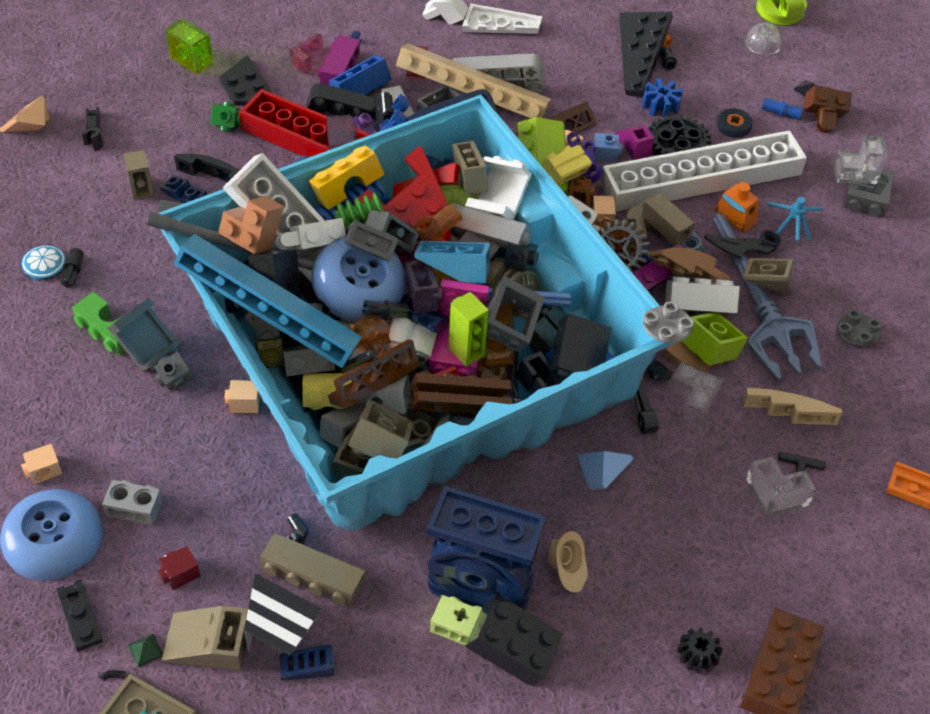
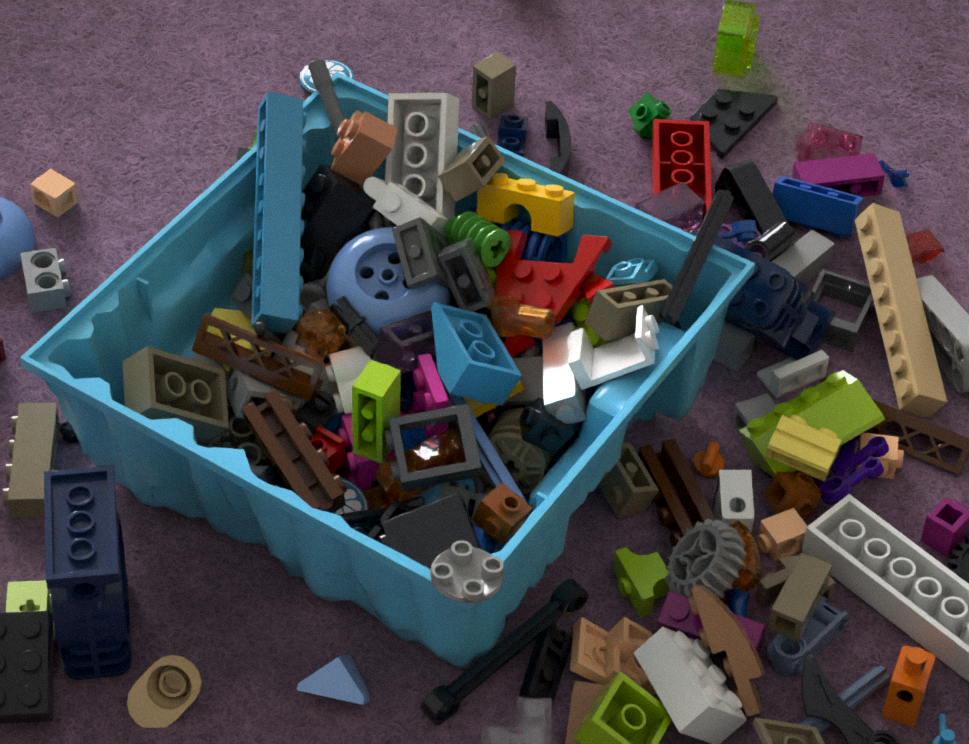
camera: 65 degrees right, 5 degrees down
black piece [82,107,104,151] -> none
medium blue brick [594,133,622,162] -> none
none -> dark tan brick [438,135,505,202]
none -> dark orange brick [472,482,533,546]
none -> medium azure slope [605,258,658,286]
none -> black axle [660,190,734,325]

